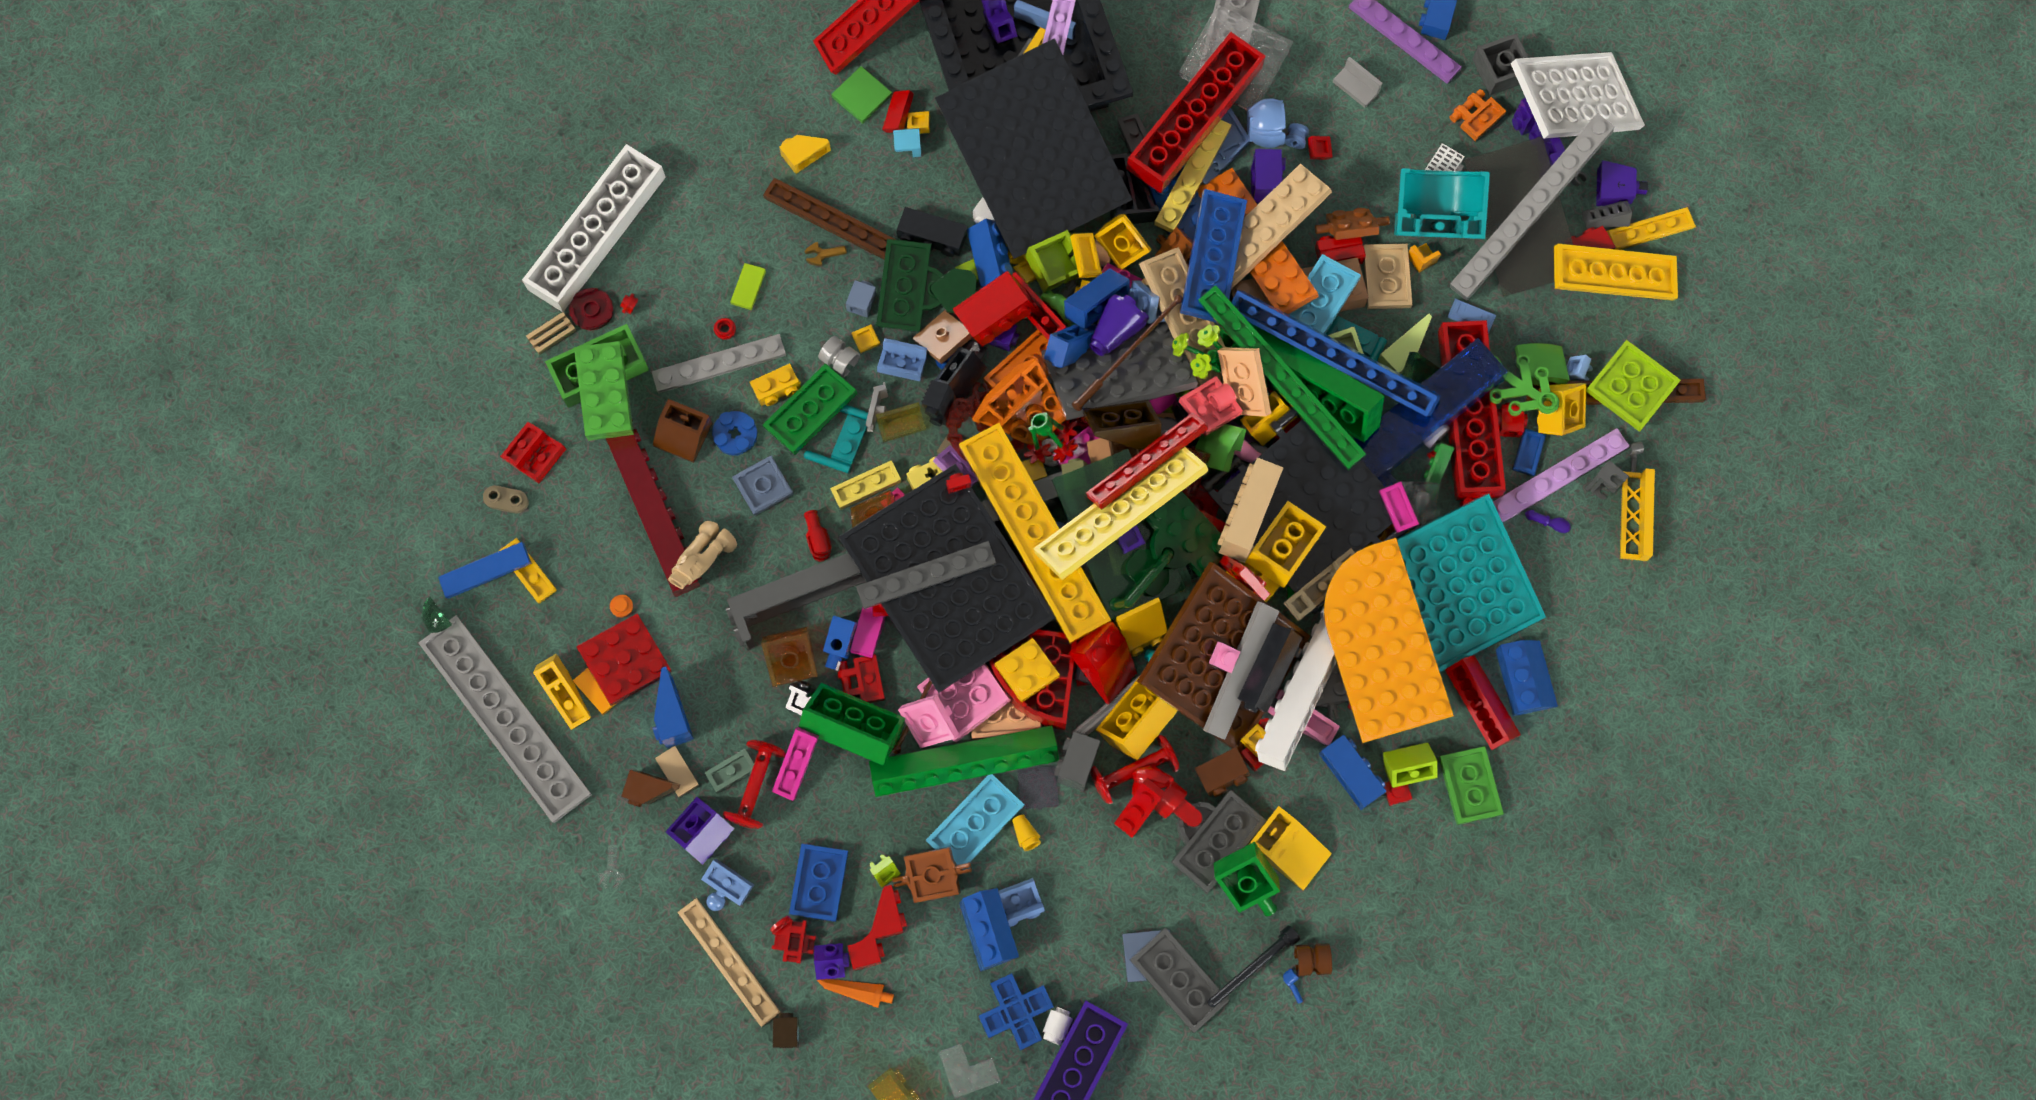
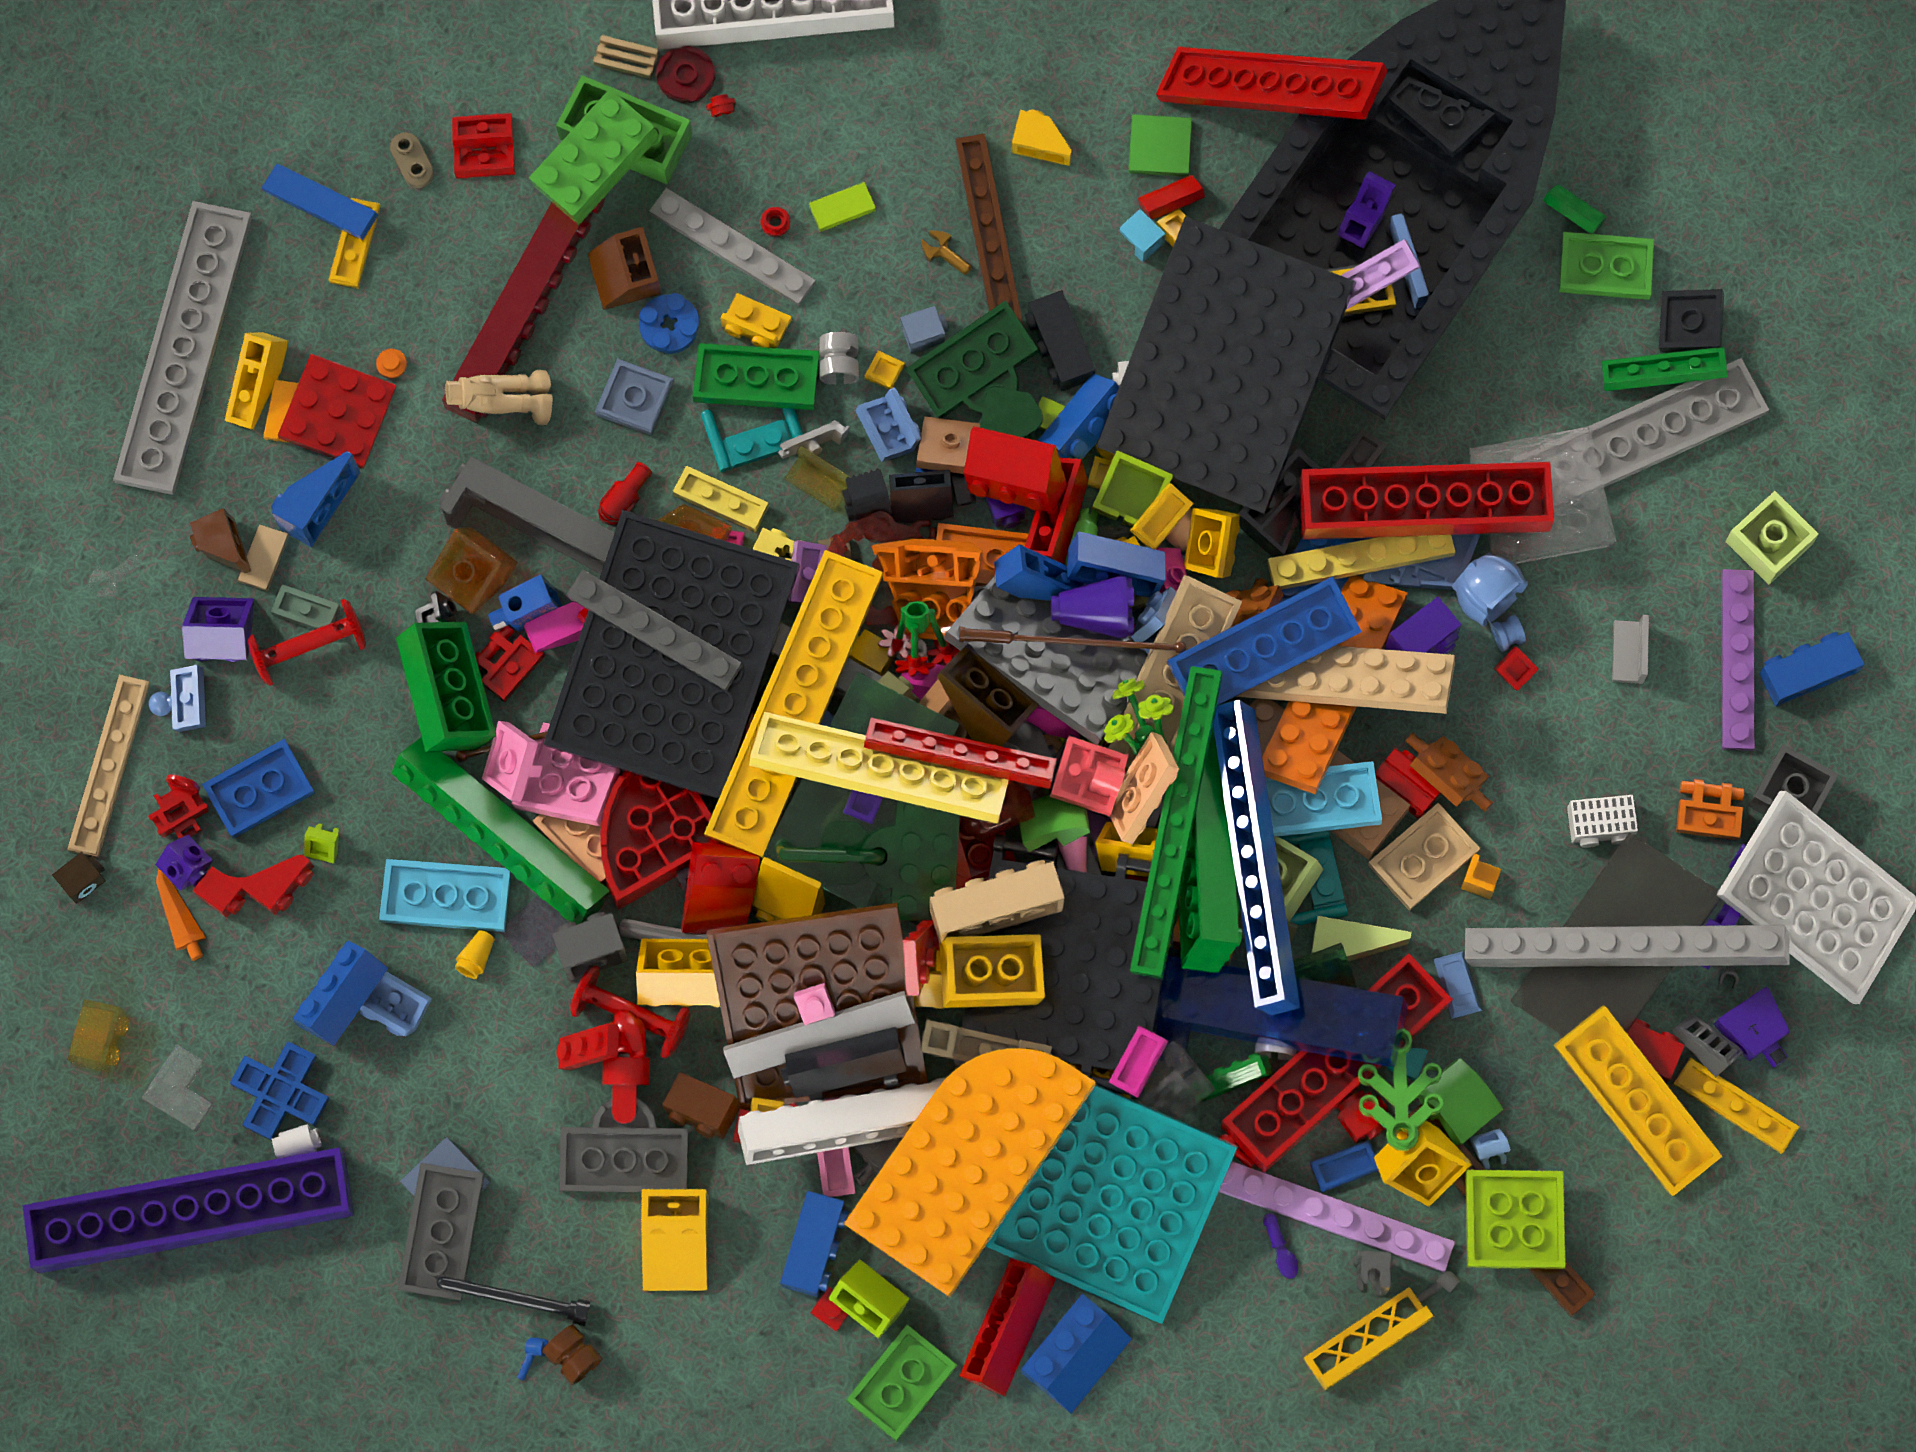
camera: 55 degrees right, 0 degrees up
clear green brick [421,597,452,633] -> none
dark pink plate [772,727,819,801] -> none
dark orange plate [892,846,972,903] -> none
red plate [946,473,971,494] -> none
yellow plate [995,638,1060,703] -> none
green brick [1214,842,1280,916] -> none
teal piece [1394,168,1490,239] -> none

